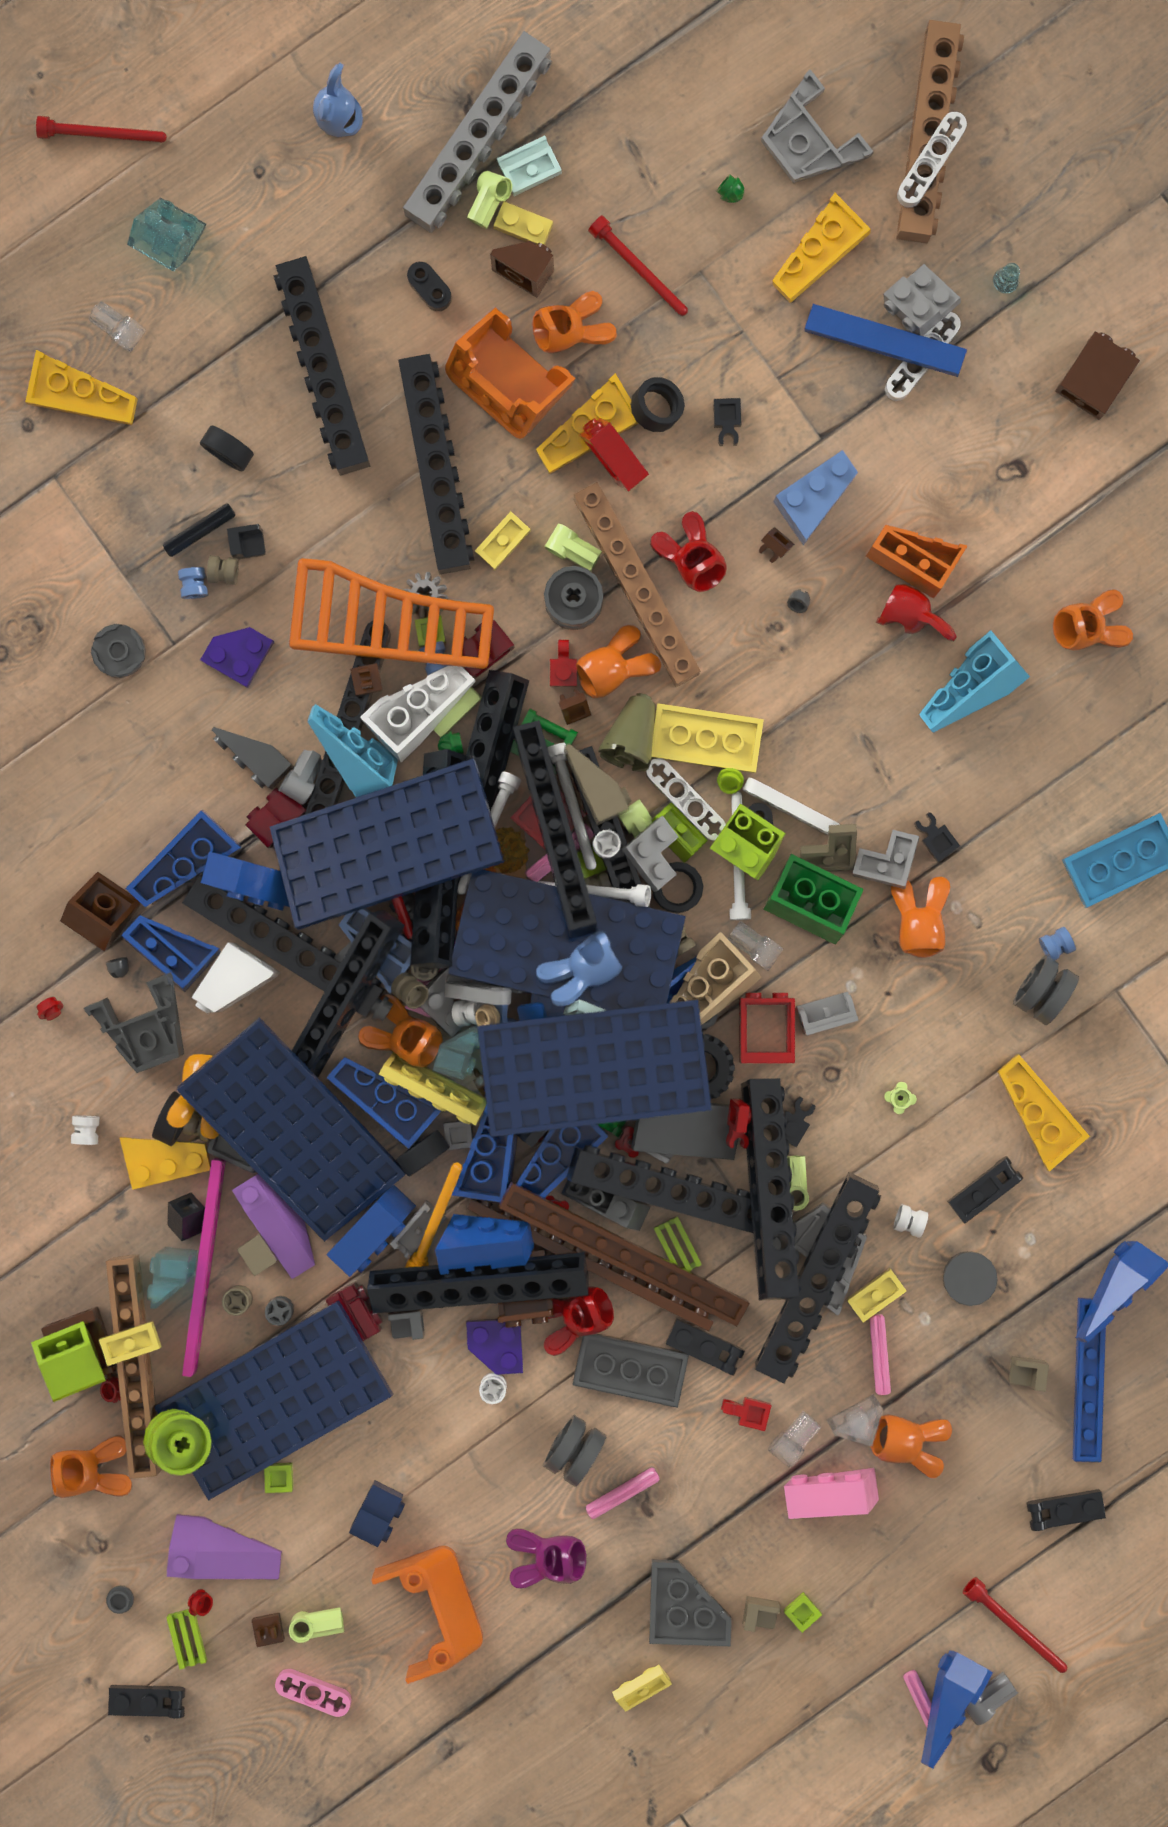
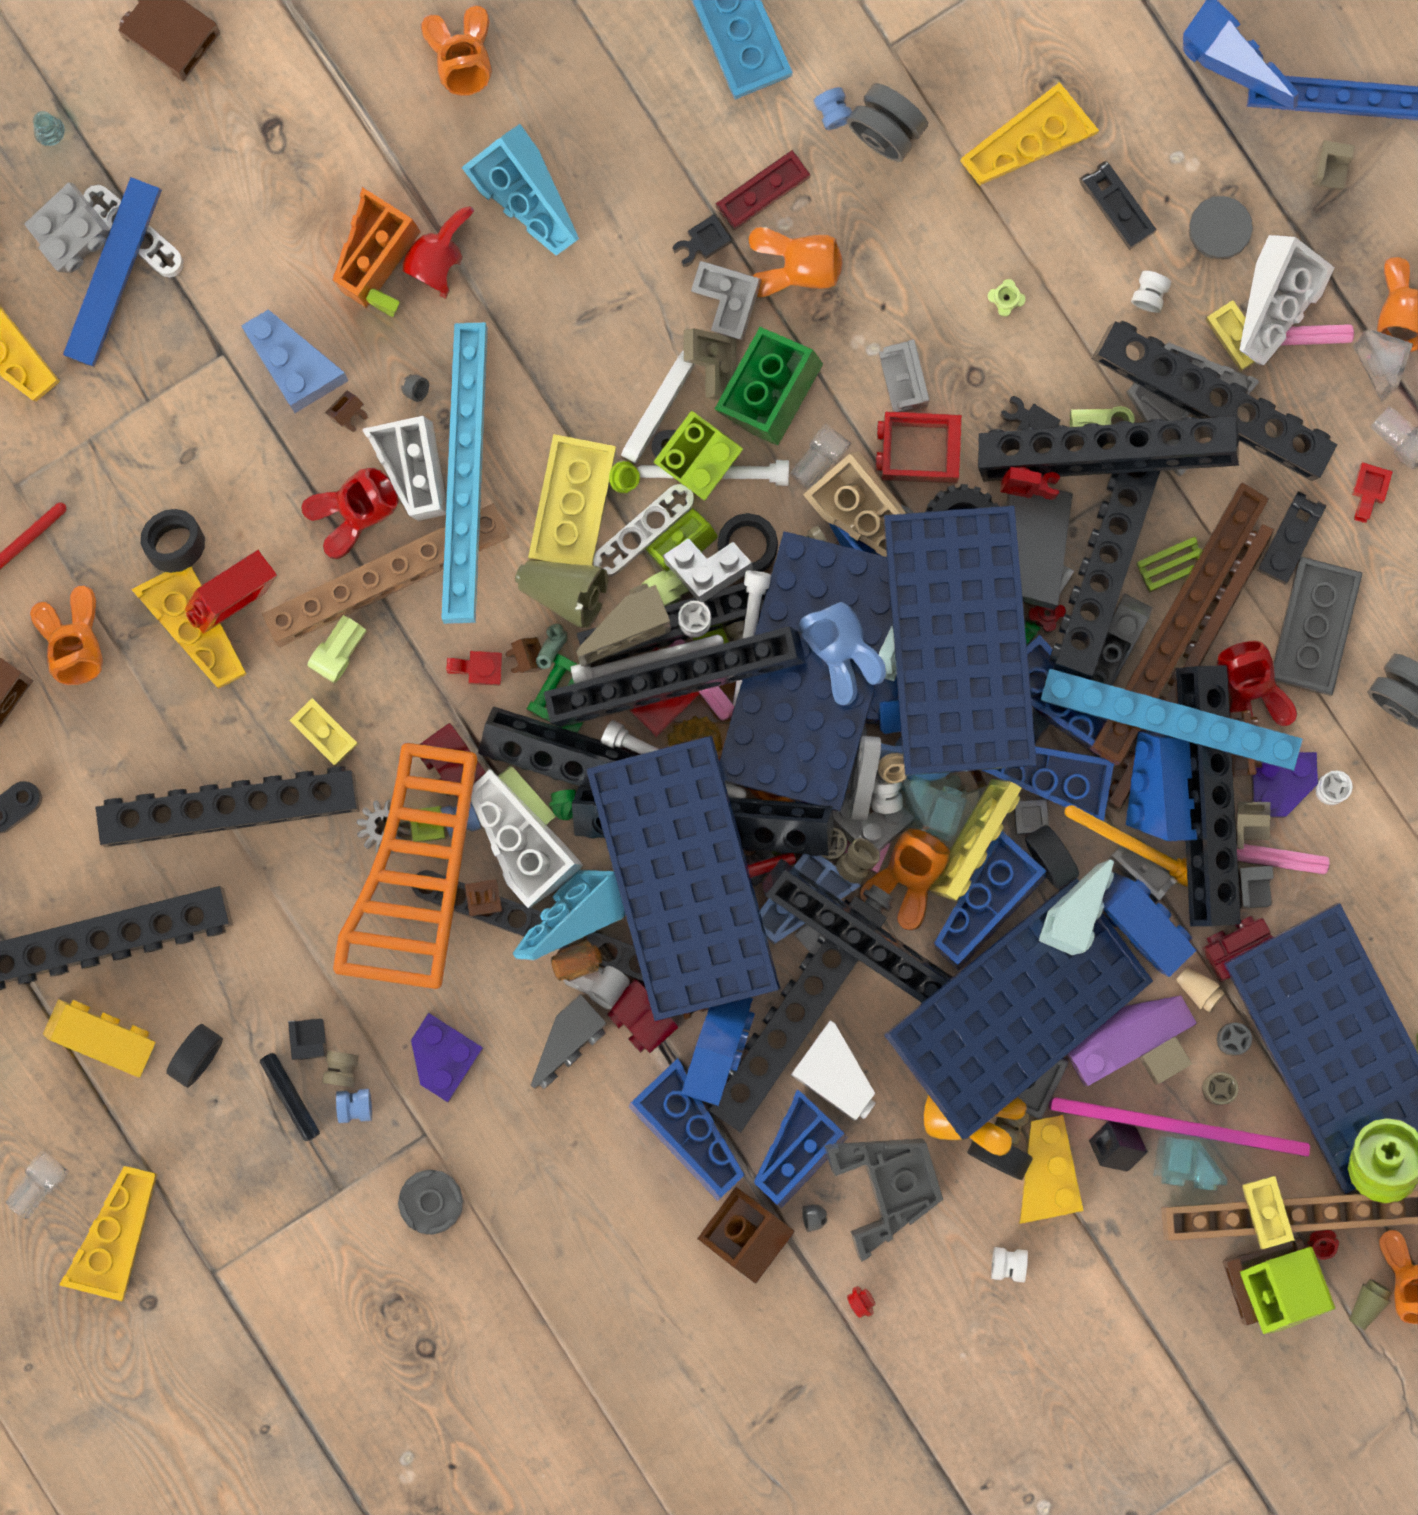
camera: 85 degrees left, 5 degrees down
orange windscreen [445,307,576,439] -> none
dark grey wheel [544,566,603,630] -> none
orange piece [576,625,661,698] -> none
black plate [713,398,742,446] -> none
none -> yellow wedge [43,999,156,1078]
none -> white wedge [362,416,447,521]
none -> lime tile [366,288,400,317]
none -> medium azure plate [441,322,488,624]
none -> sand green arm [536,624,567,669]
none -> clear orange brick [551,941,602,981]
none -> dark red tile [716,150,811,231]
none -> light aqua slope [1039,860,1114,955]
none -> dark azure plate [1040,669,1303,770]
none -> tan cone [1176,966,1225,1012]
none -> dark tan panel [1237,802,1270,849]
none -> bright pink axle [1237,844,1329,874]
none -> white wedge [1239,235,1335,365]
none -> olive cone [1349,1279,1392,1330]

